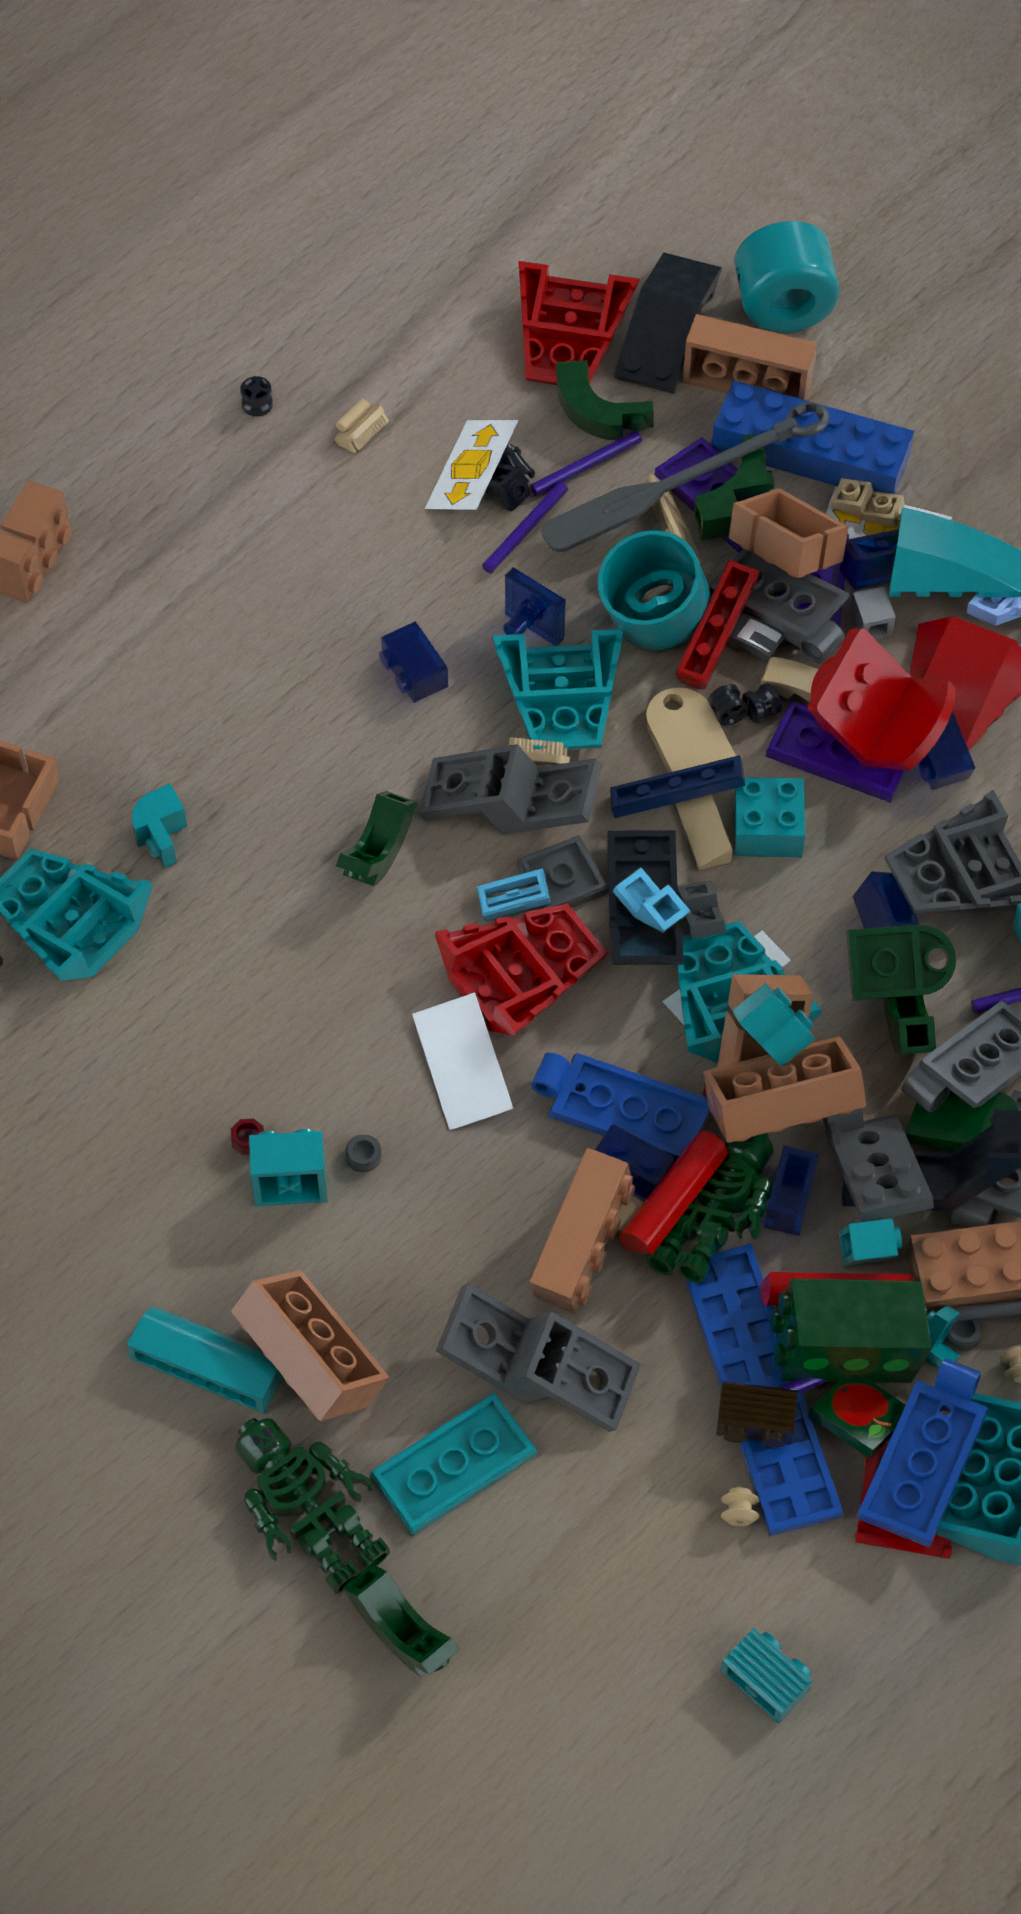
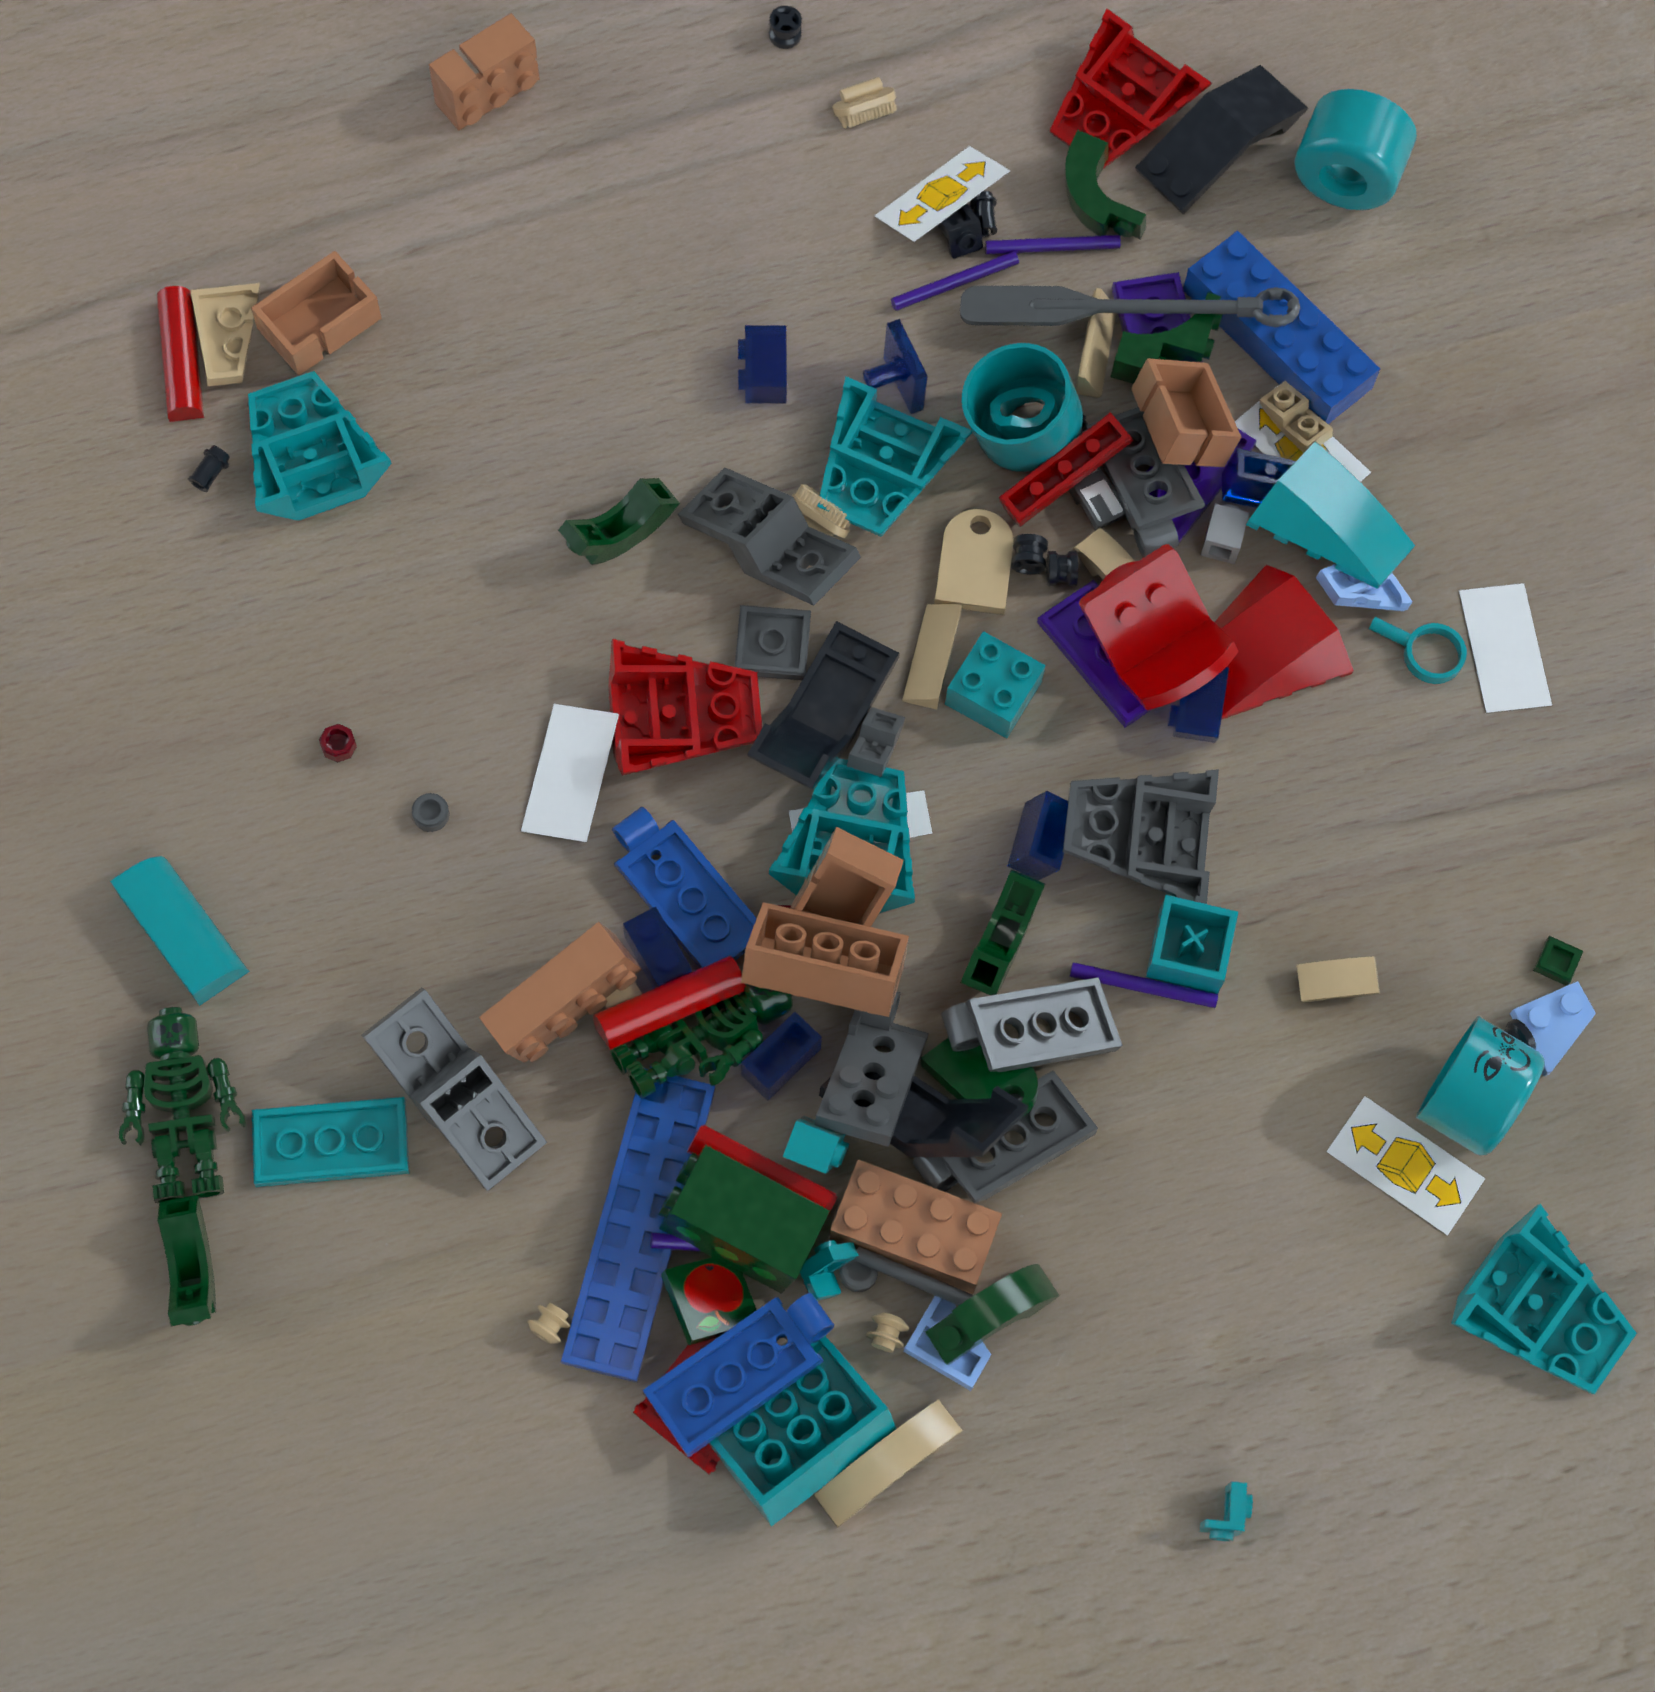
camera: 25 degrees right, 10 degrees up
teal brick [132,783,187,868] -> none
nougat brick [231,1270,390,1422] -> none
teal brick [249,1129,328,1207] -> none
medium azure tile [477,868,551,921] -> none
dark blue tile [610,755,745,818] -> none
medium azure slope [613,868,690,933] -> none
nougat brick [683,314,817,401] -> none
dark brown brick [716,1381,798,1448] -> none
teal brick [721,1628,813,1723] -> none
teal brick [733,983,815,1067] -> none
dark green tile [846,925,956,1001] -> none

